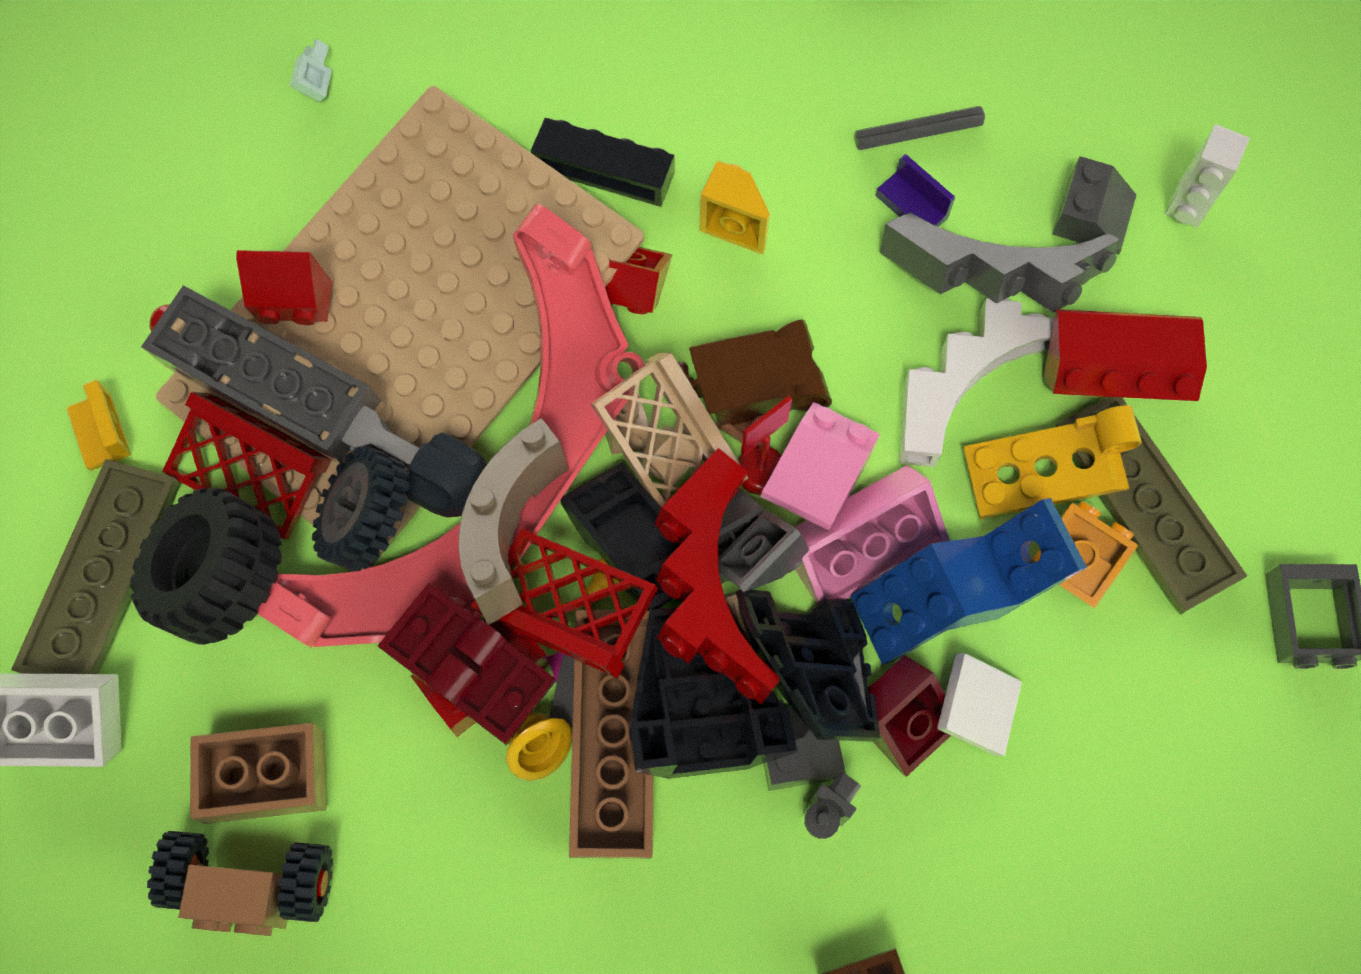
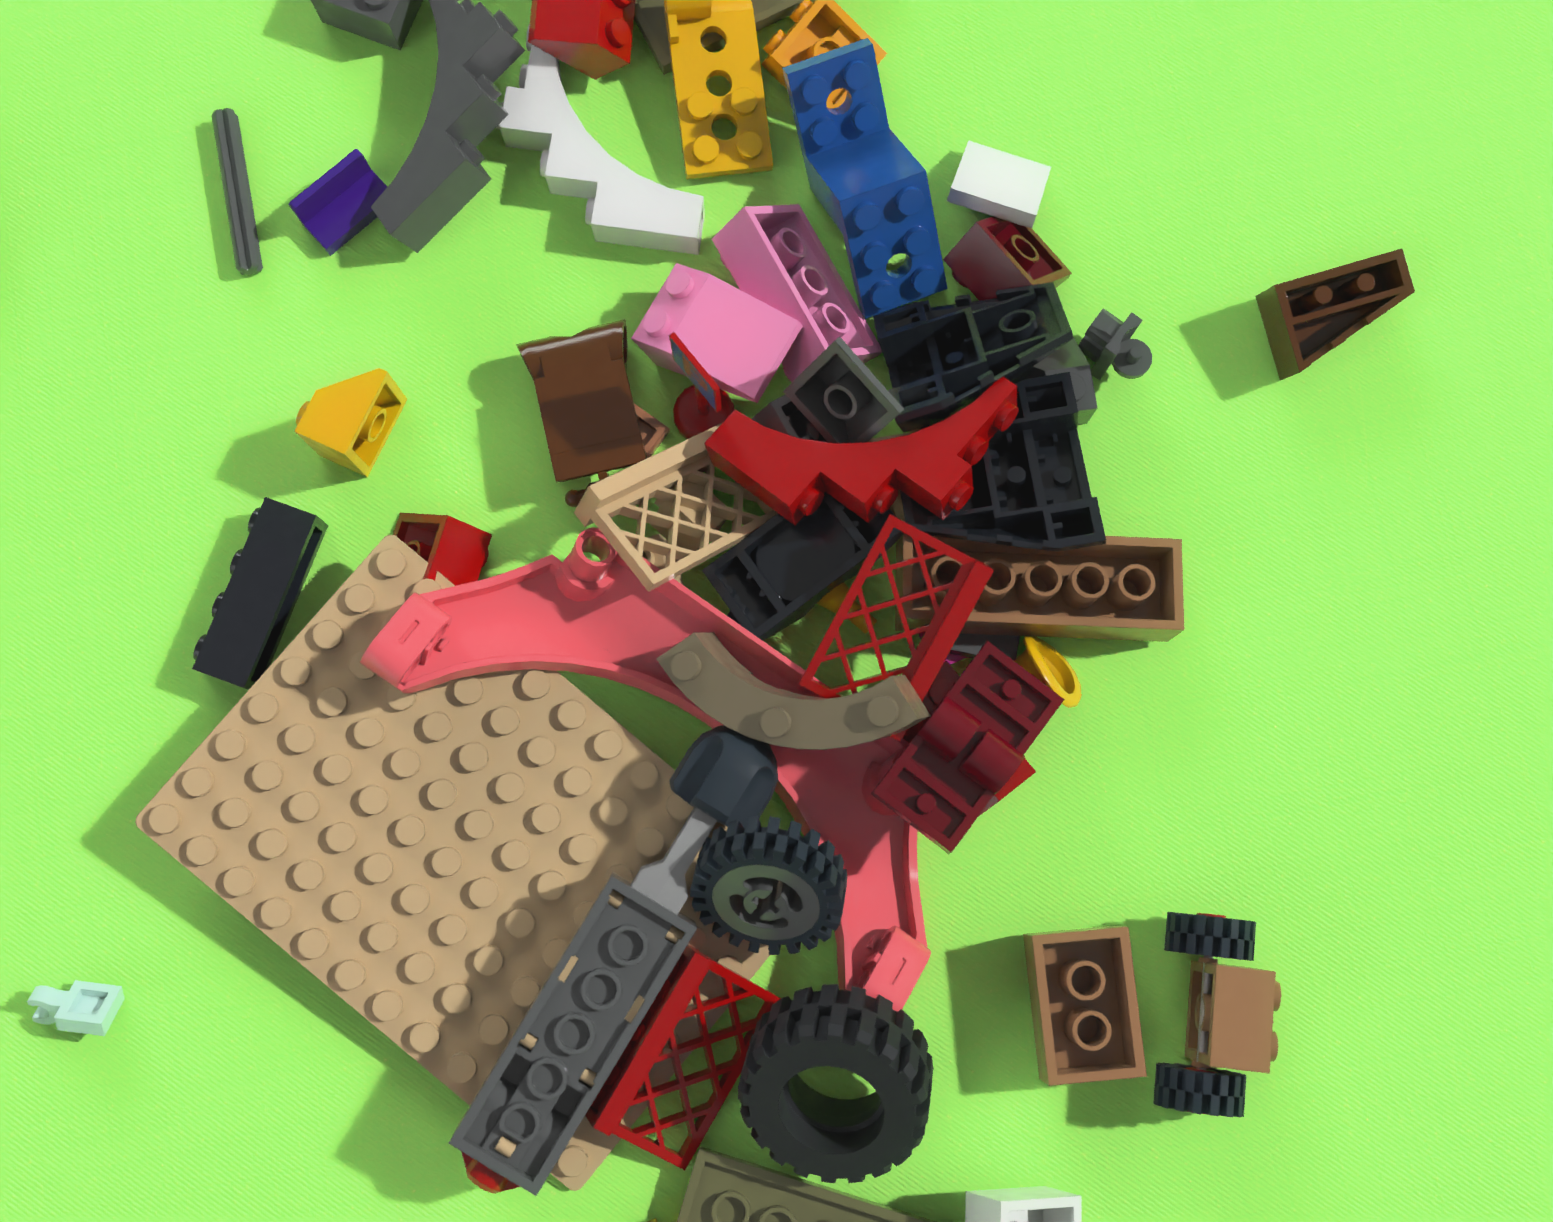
camera: 90 degrees left, 10 degrees up
red slope [236,250,332,326] -> none

